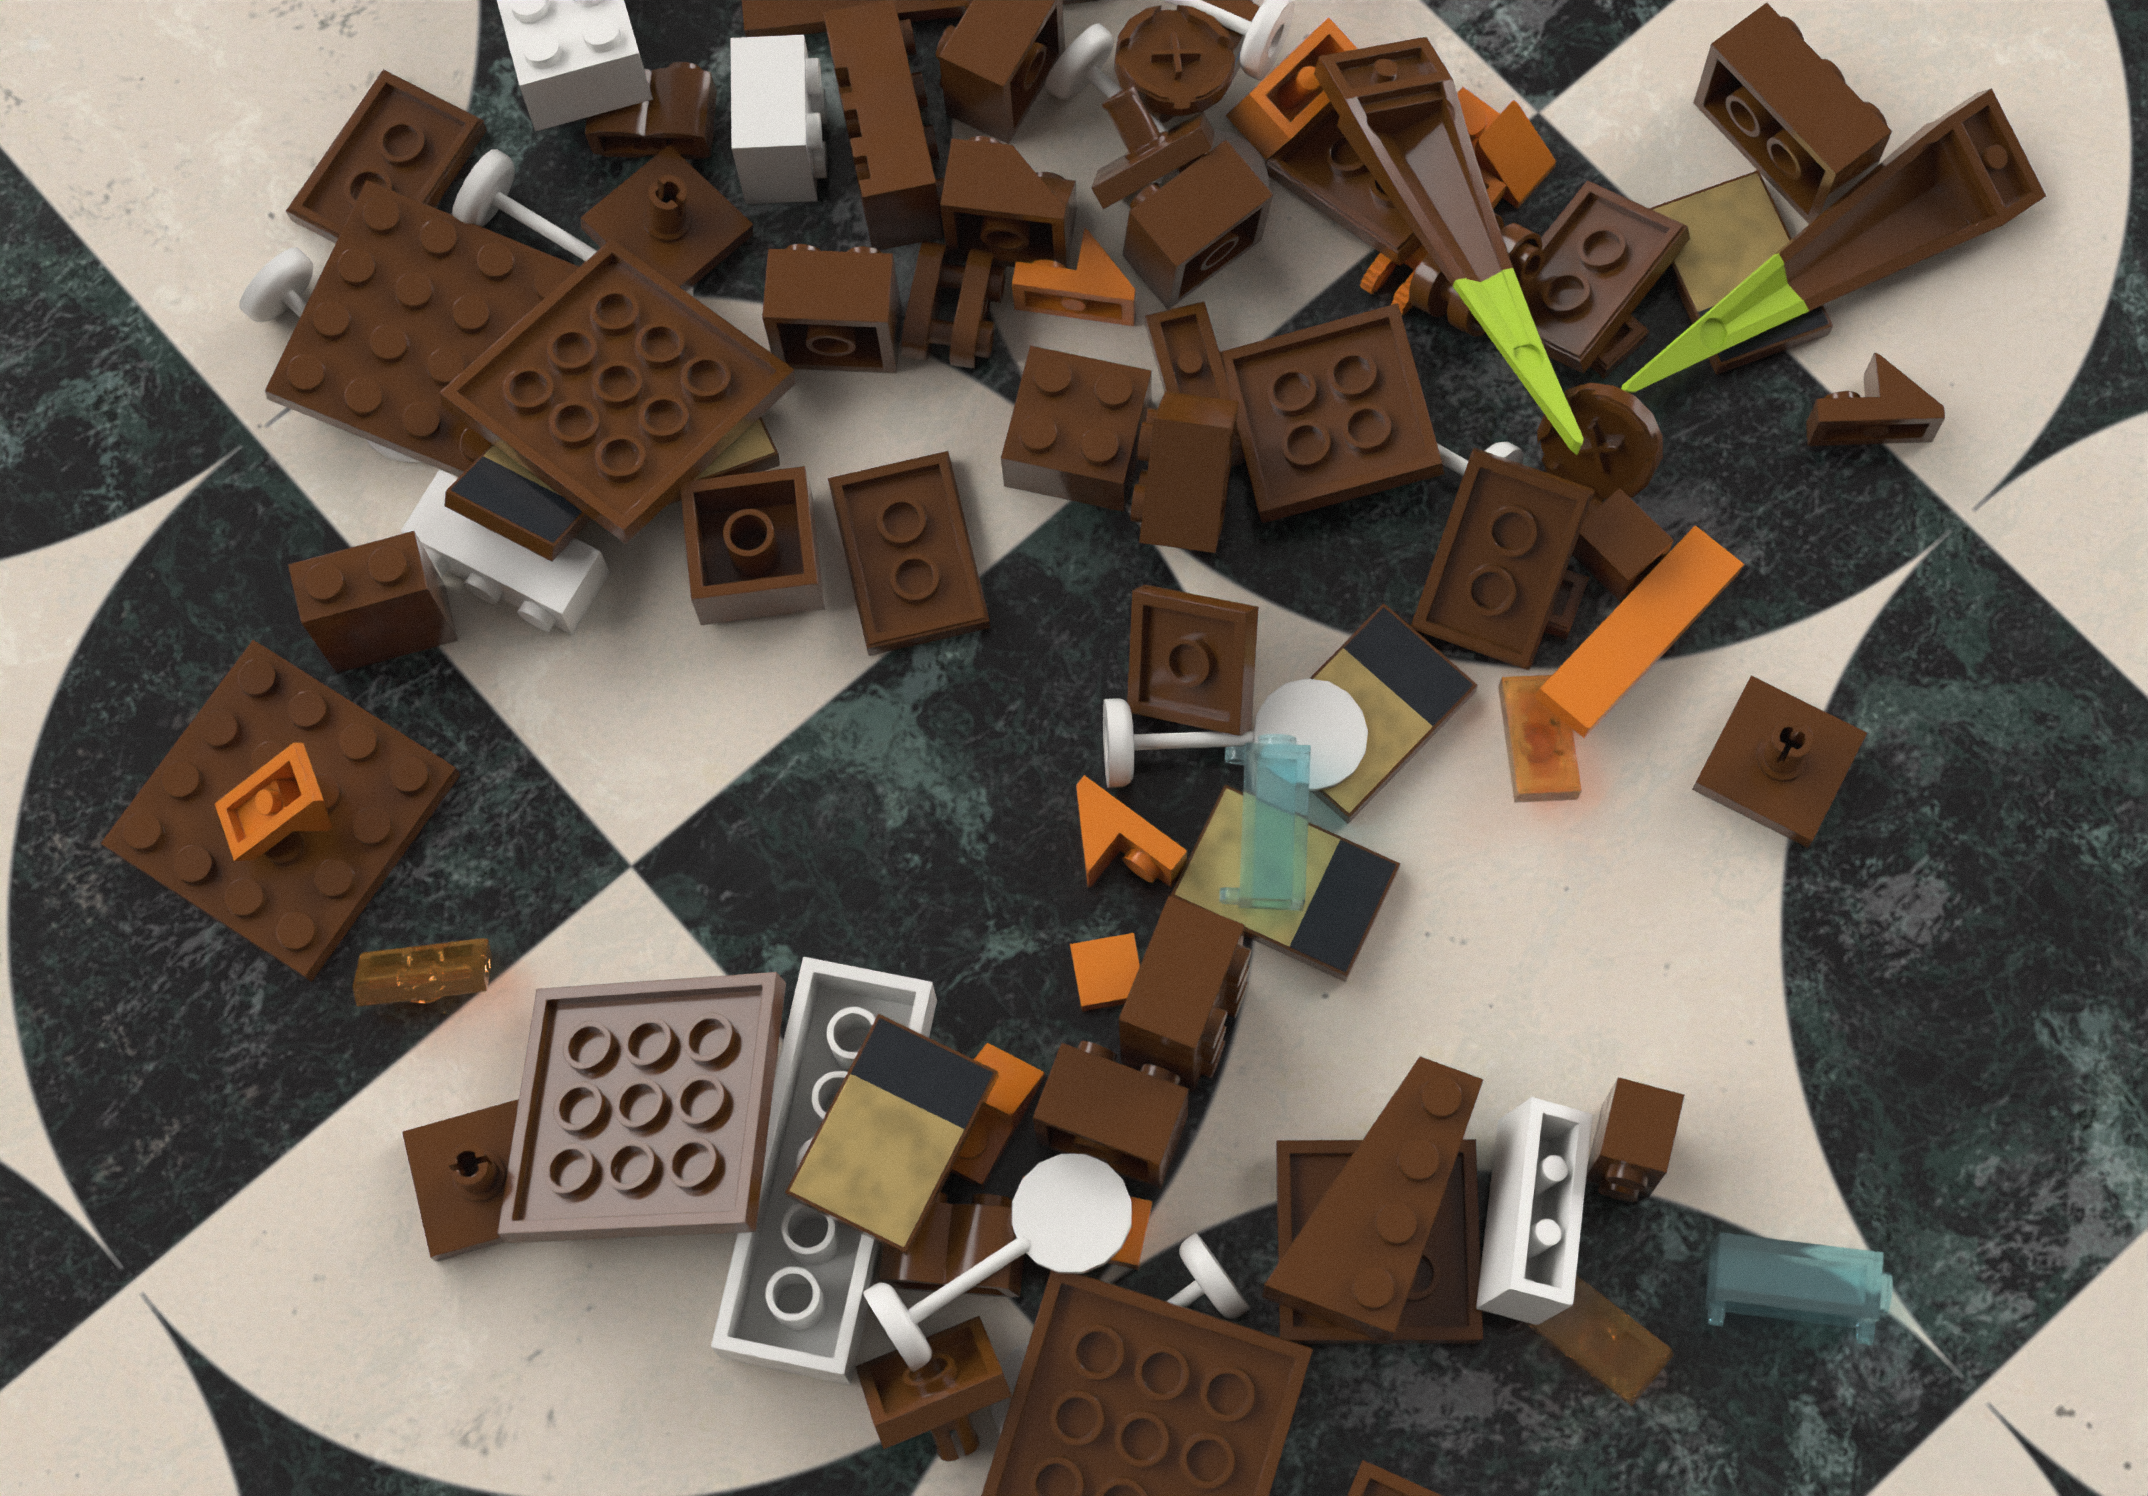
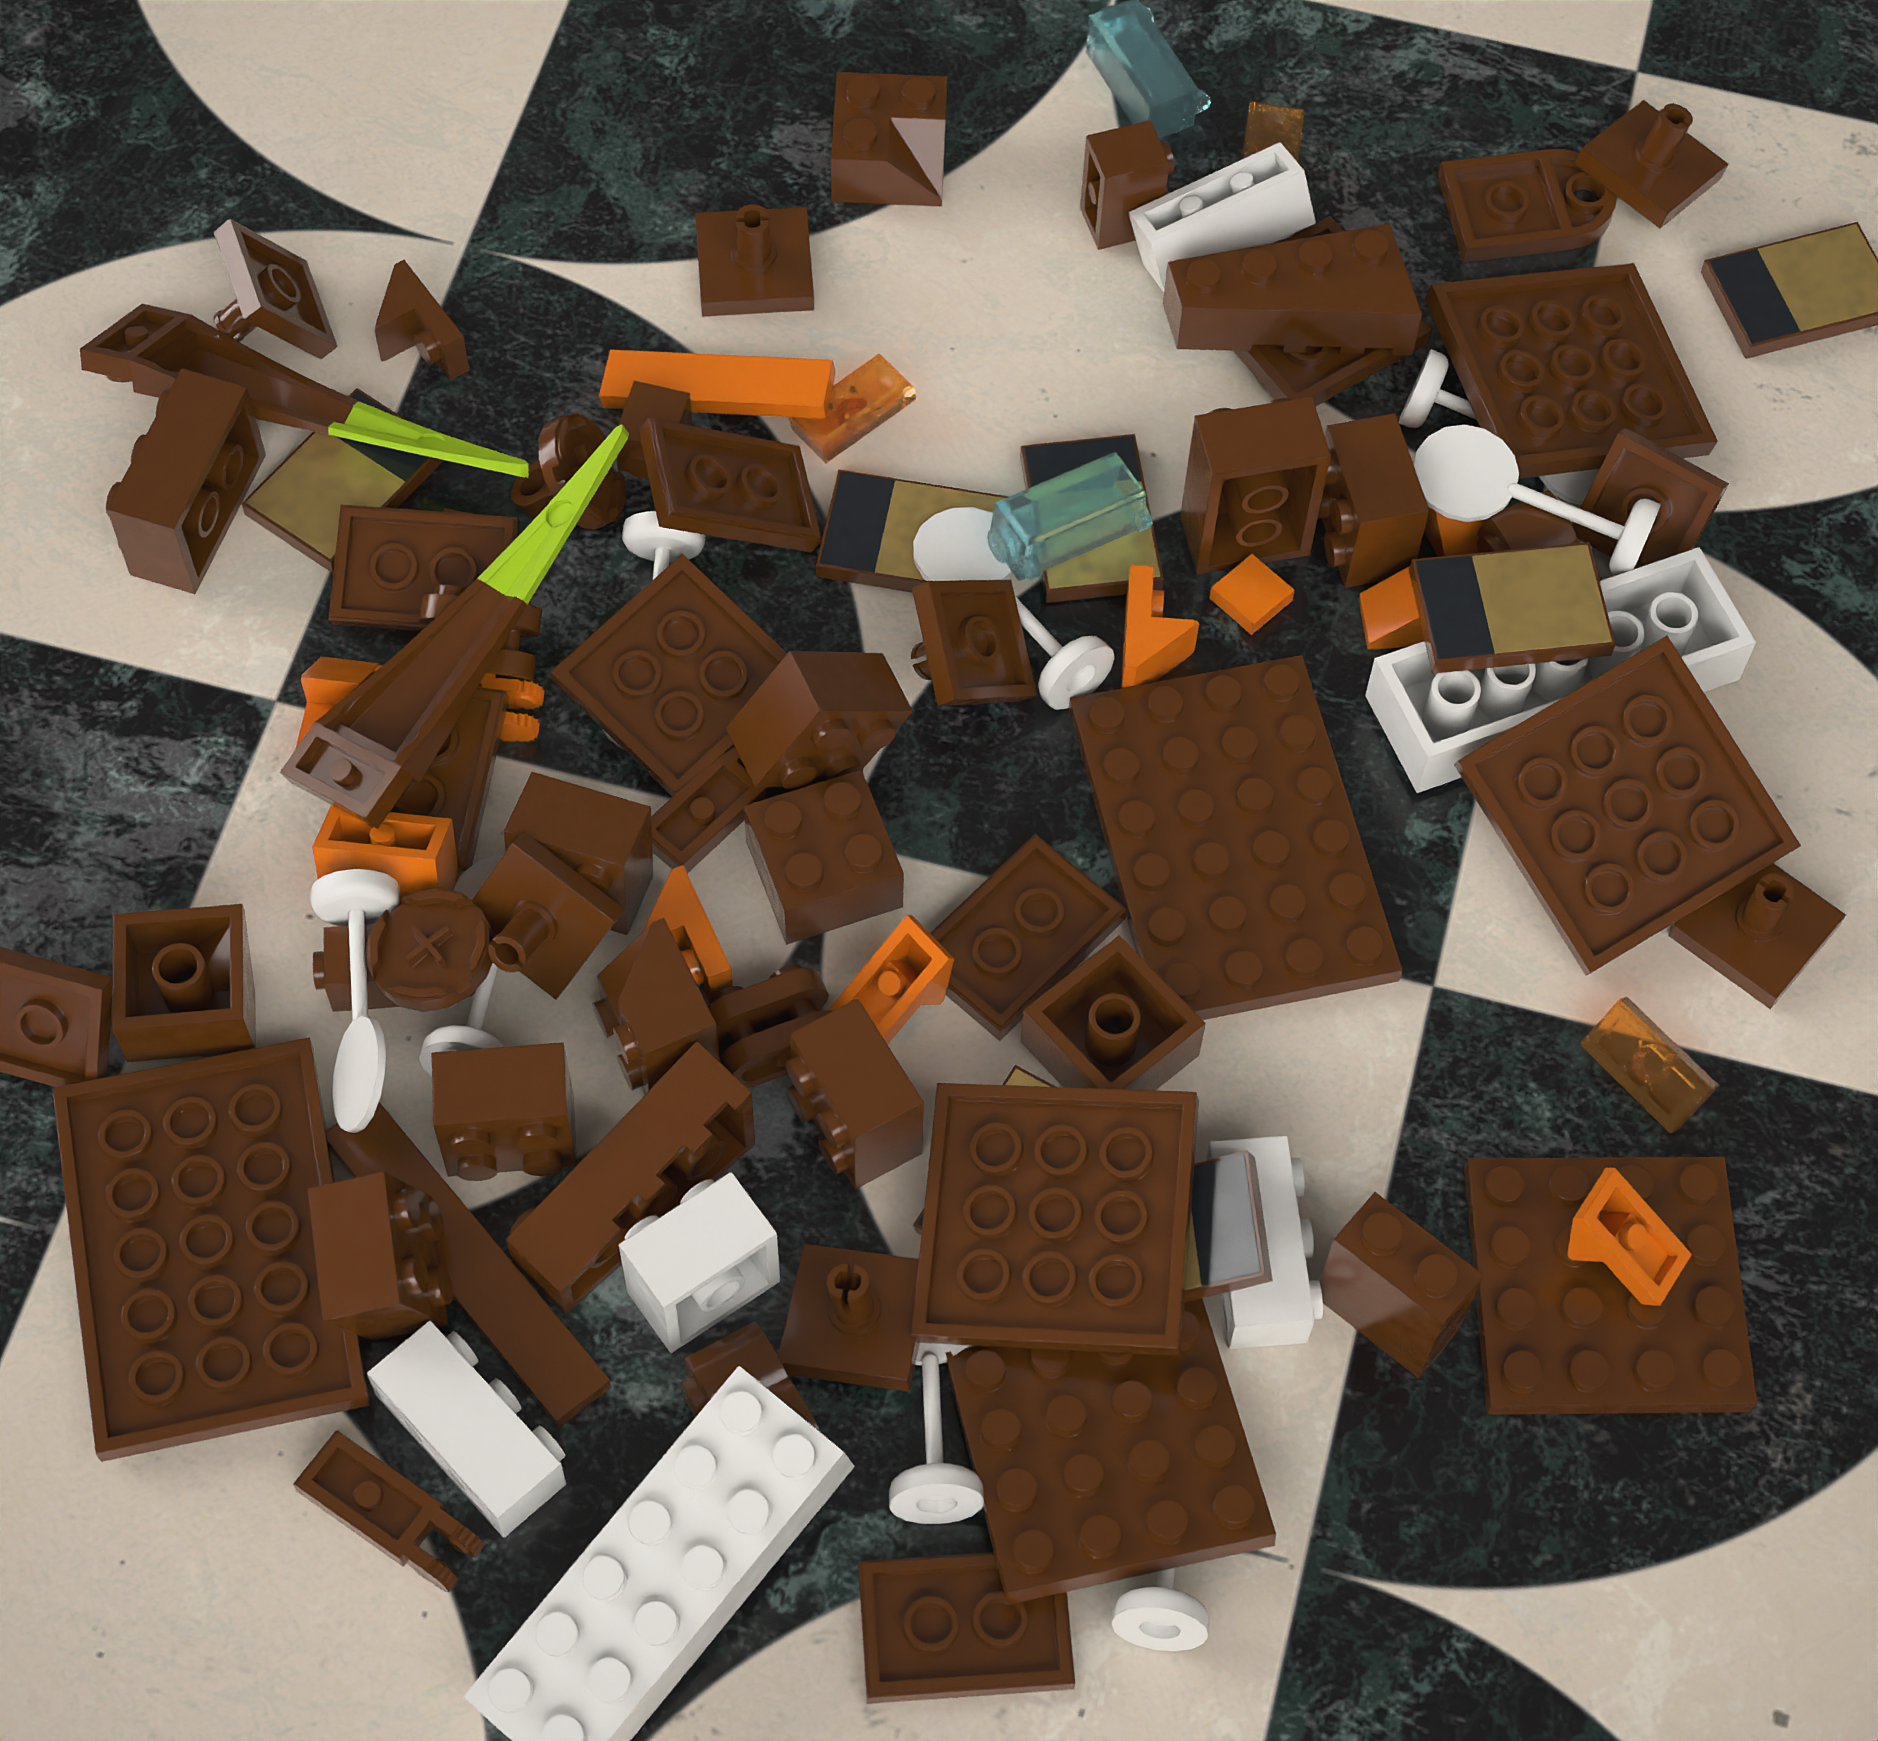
camera: 130 degrees left, 10 degrees down
none -> reddish brown tile [213,219,338,359]
none -> orange slope [830,915,954,1045]
none -> reddish brown slope [831,72,947,207]
none -> reddish brown plate [1069,655,1403,1020]

